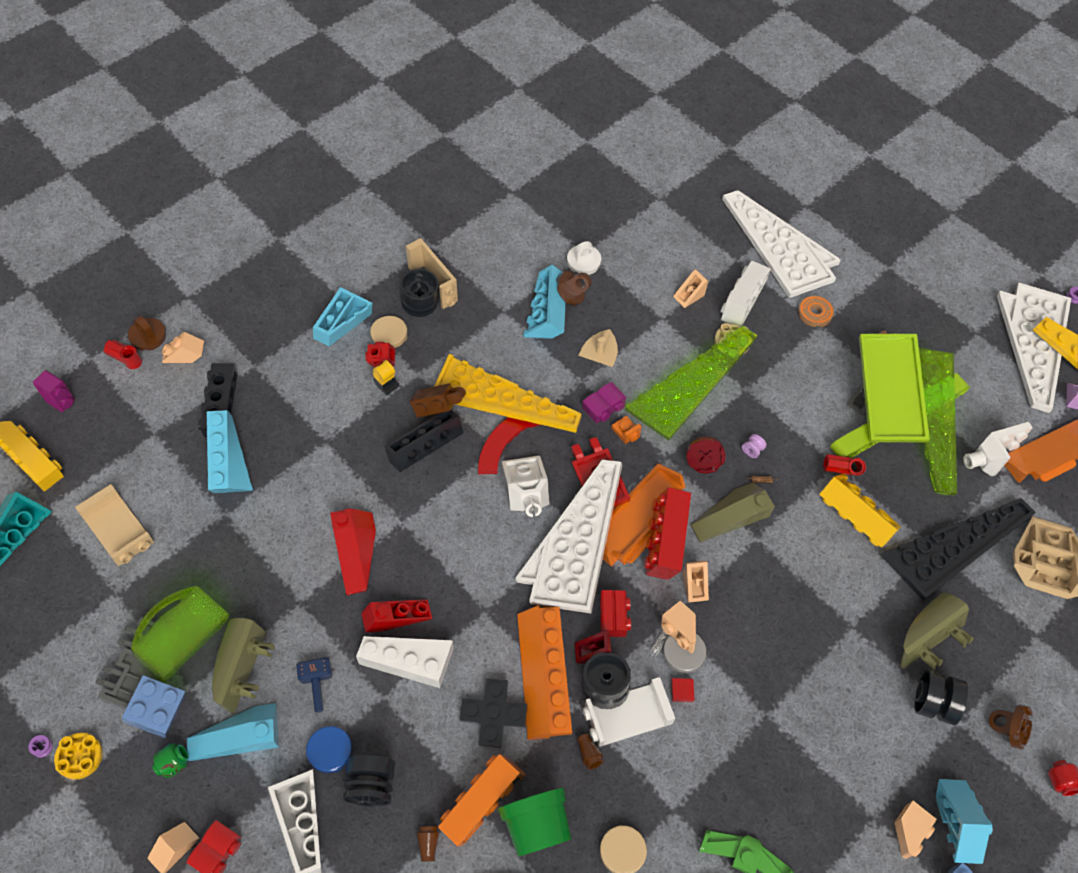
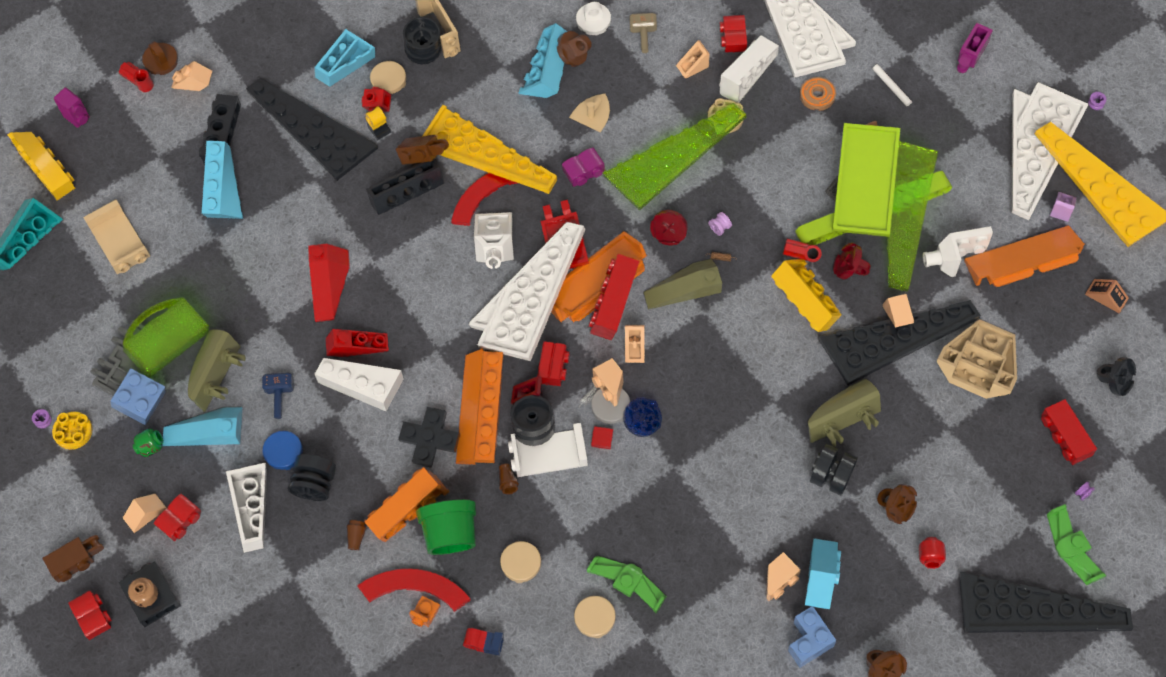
camera: 15 degrees right, 5 degrees up
orange bracket [611,416,642,444] -> none
none -> black wing [246,78,378,181]
none -> clear blue tile [623,398,662,437]
none -> dark tan piece [630,13,657,53]
none -> red brick [720,15,747,53]
none -> dark red tile [833,242,871,280]
none -> white bar [872,64,912,106]
none -> light nougat slope [883,294,914,327]
none -> magenta brick [957,23,993,73]

